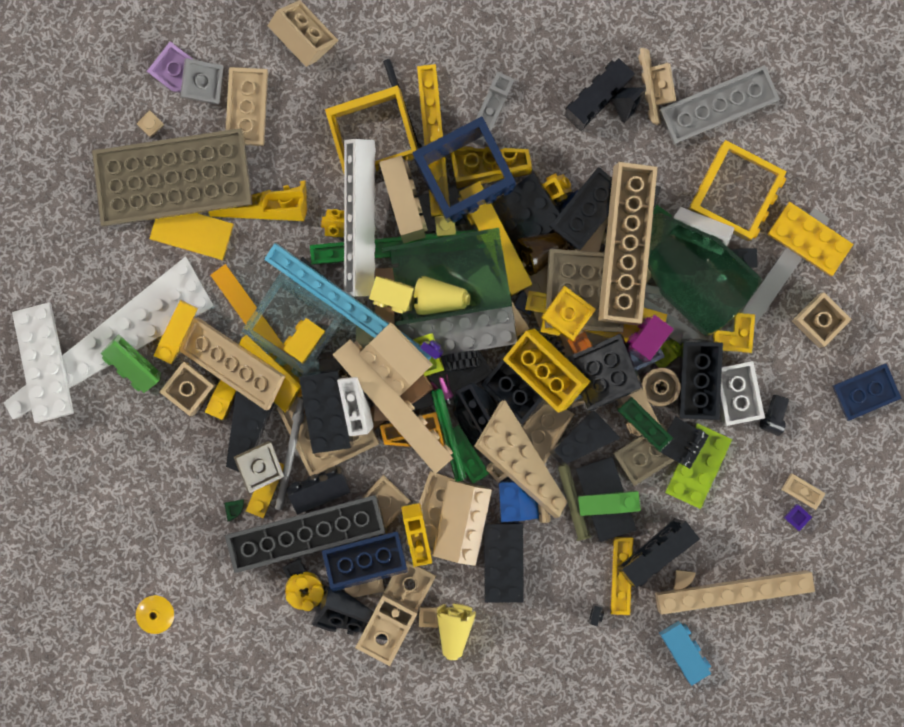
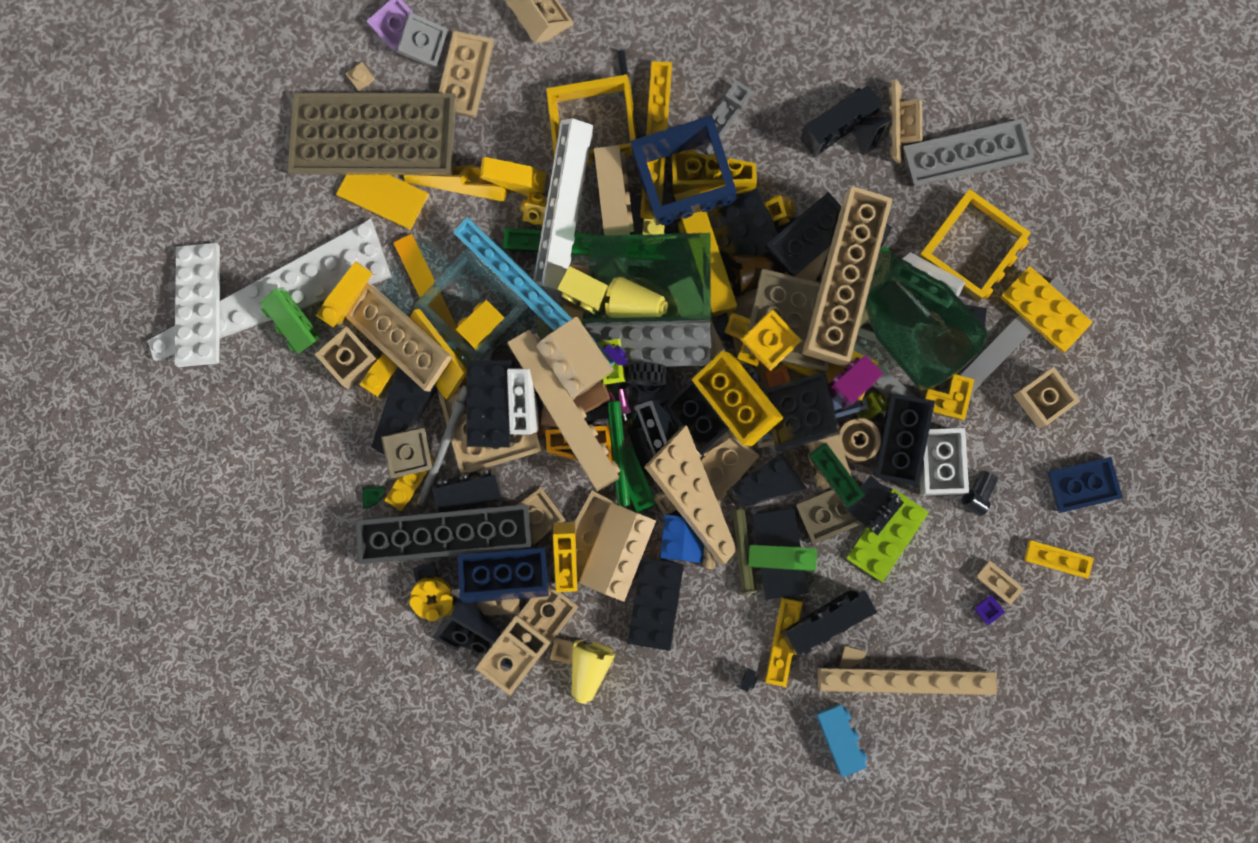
camera: 15 degrees right, 5 degrees down
yellow dish [136,595,174,634] -> none
none -> yellow slope [480,157,547,197]
none -> yellow plate [1024,540,1094,579]

